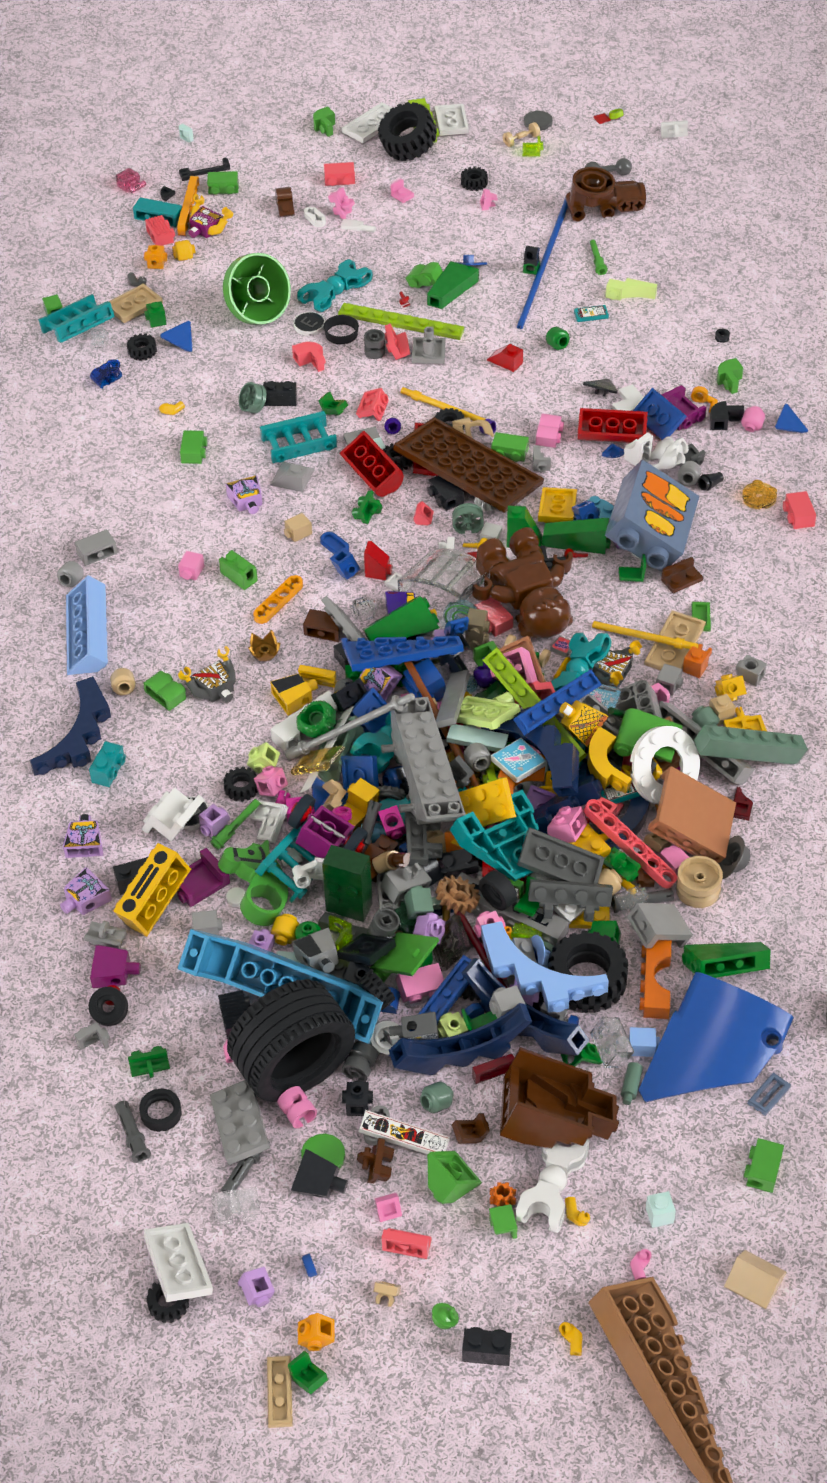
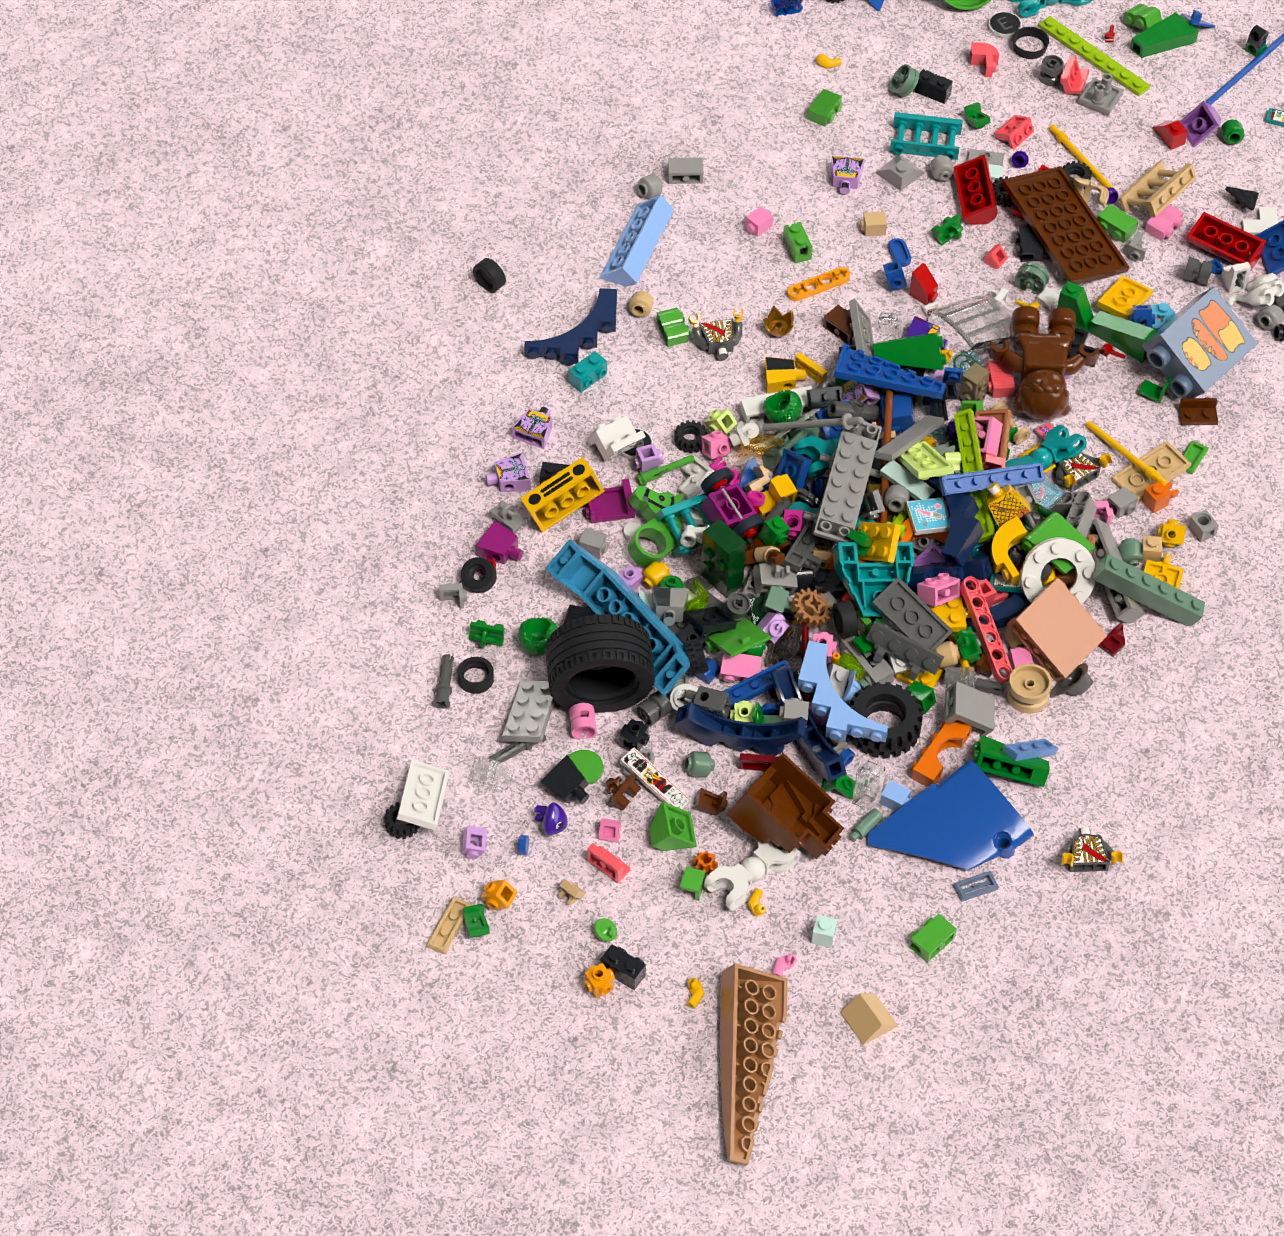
camera: 25 degrees right, 5 degrees up
none -> green hair [518,617,558,655]
none -> dark purple piece [534,802,568,836]
none -> light orange brick [584,963,615,998]
none -> white hips [729,421,759,447]
none -> green brick [759,515,791,547]
none -> dark grey piece [827,399,880,421]
none -> green bracket [848,529,874,556]
none -> light grey head [930,155,954,181]
none -> medium blue tile [1002,738,1058,761]
none -> tan fence [1119,161,1197,217]
none -> medium lavender slope [1180,101,1221,147]
none -> dark grey wheel [1183,257,1214,285]

